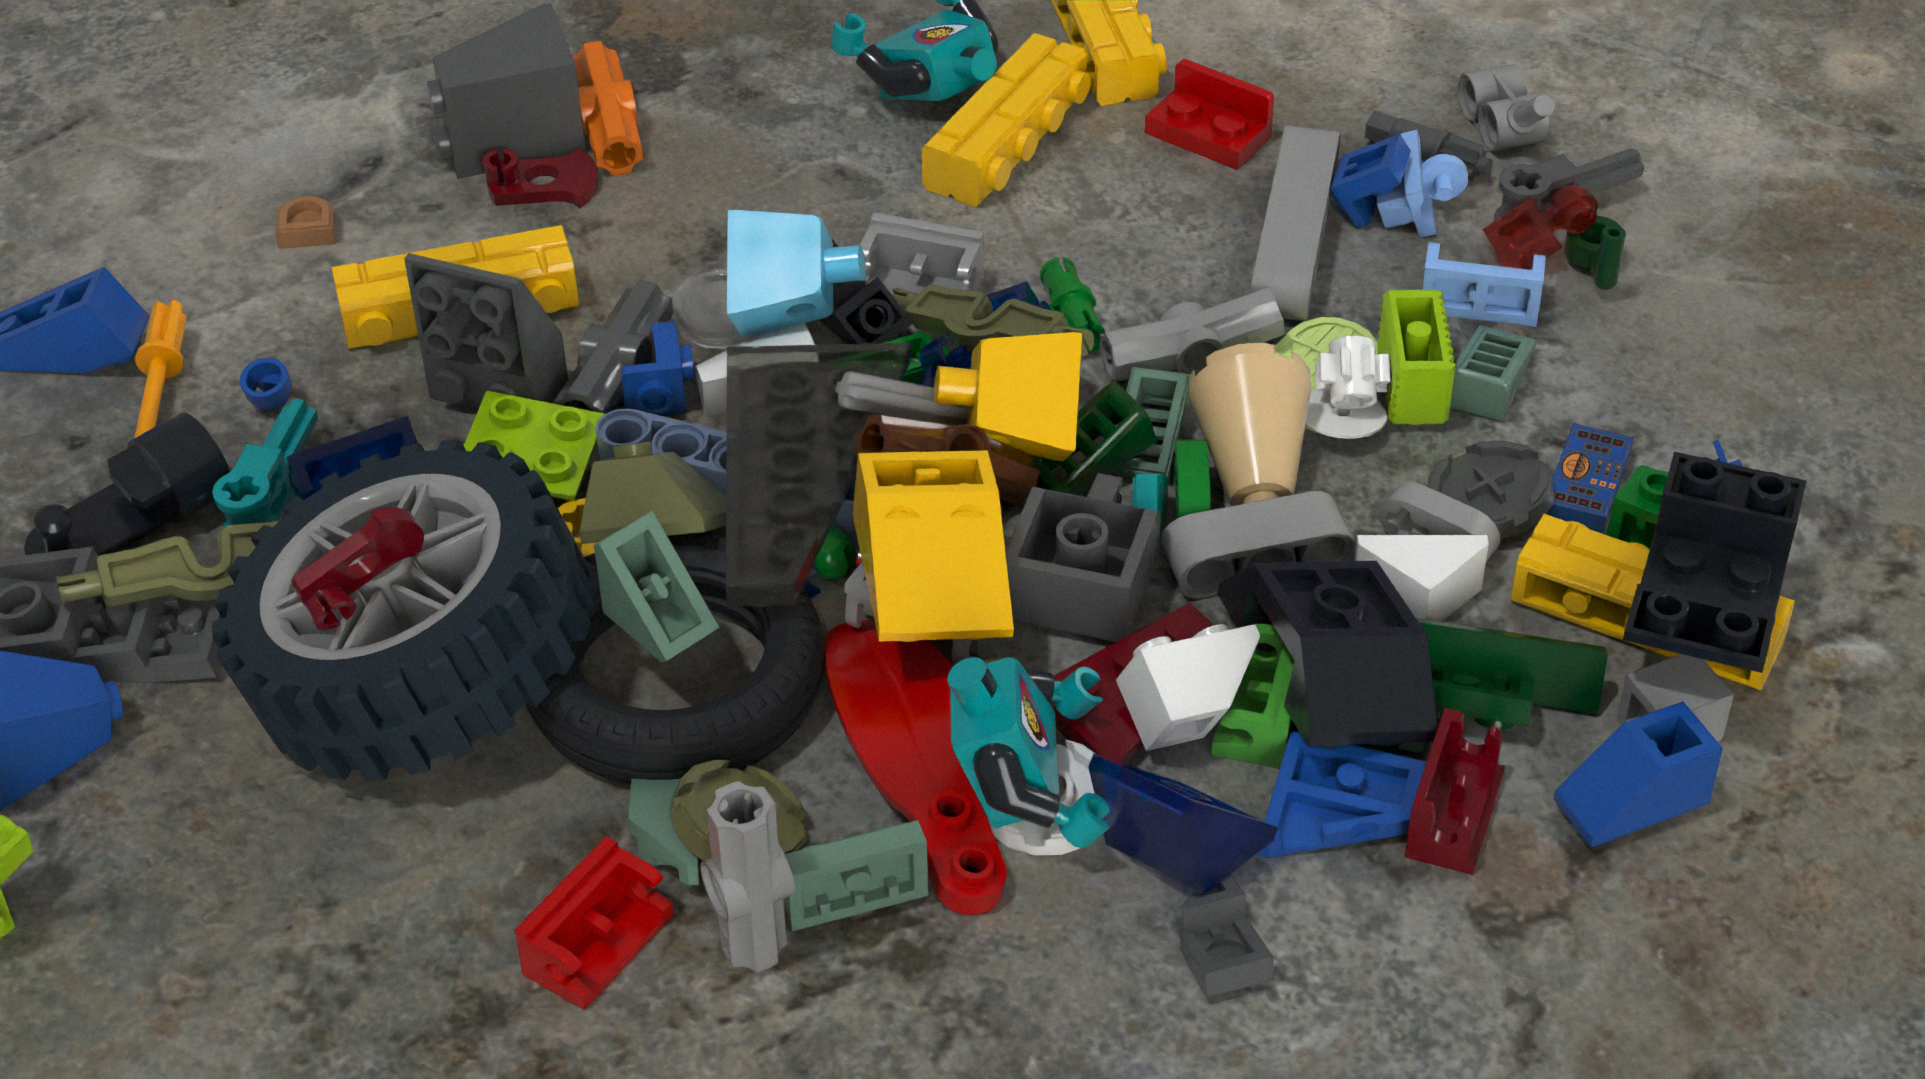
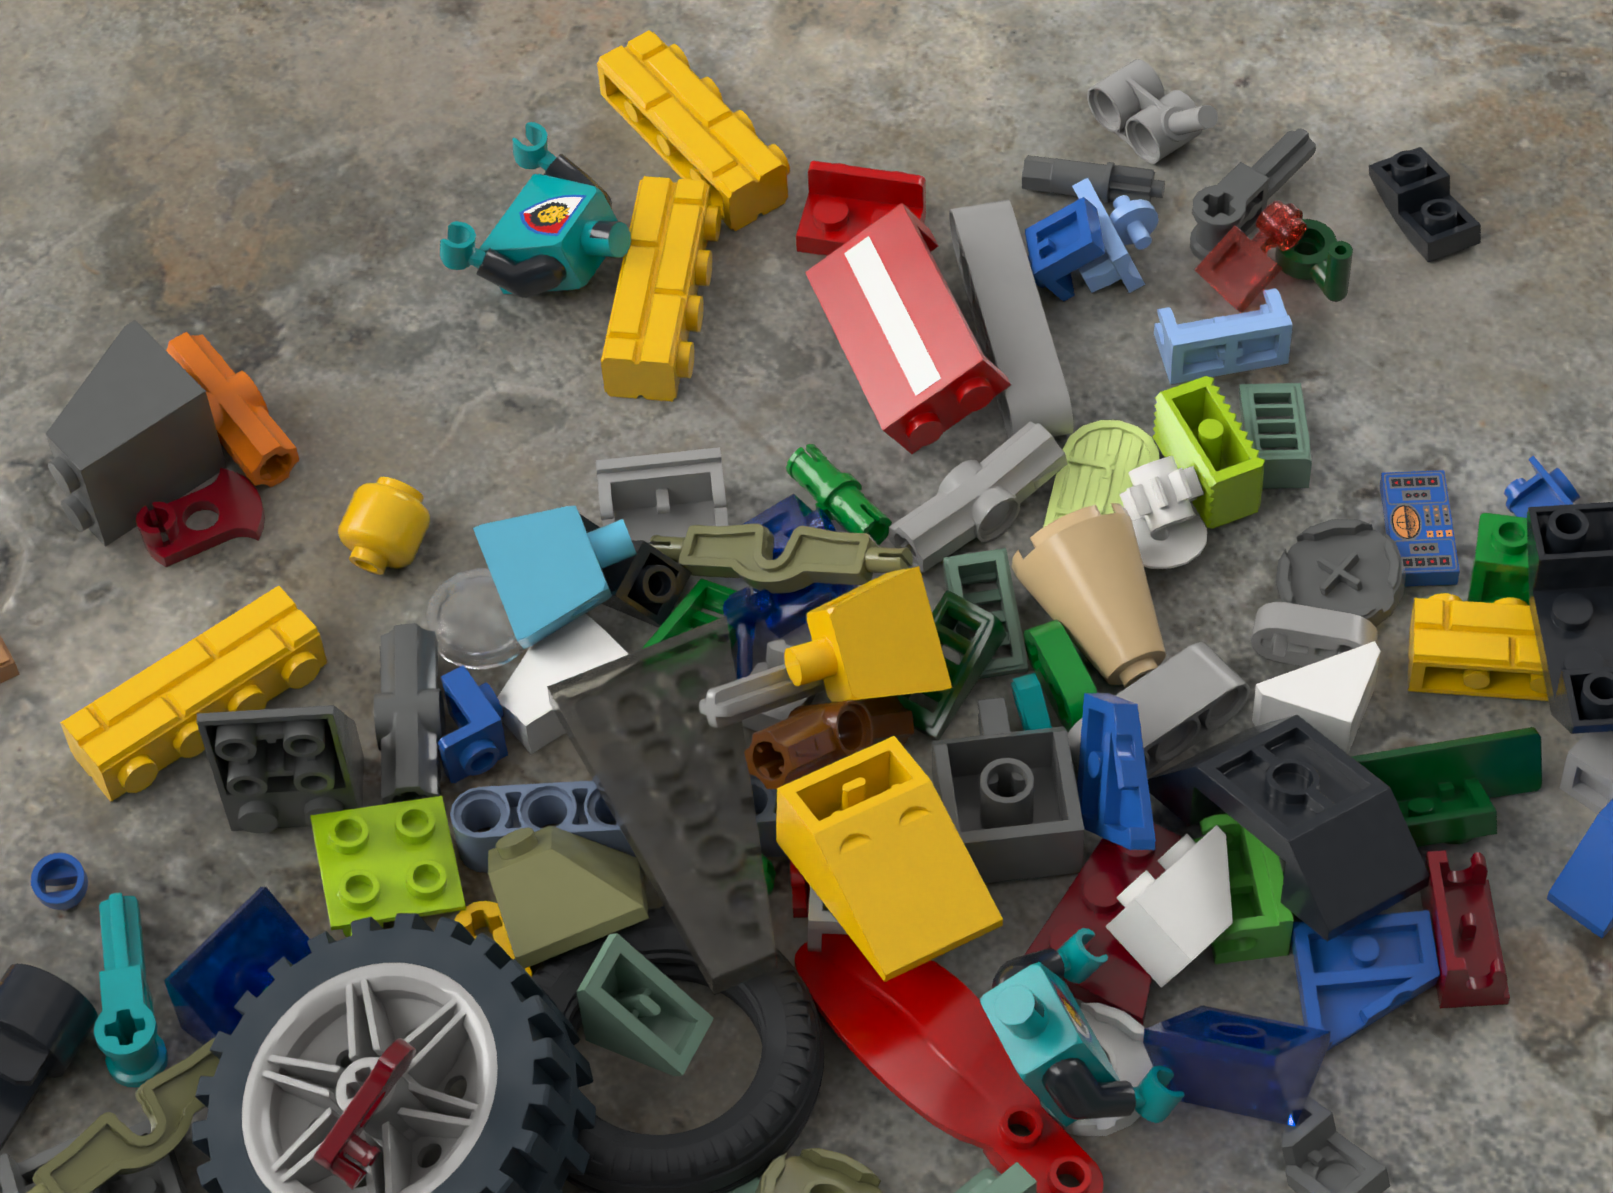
camera: 20 degrees left, 10 degrees up
none -> yellow head [338,477,430,575]
none -> panel [805,203,1011,454]
none -> blue wing [1077,693,1156,850]
none -> black slope [1369,147,1481,262]

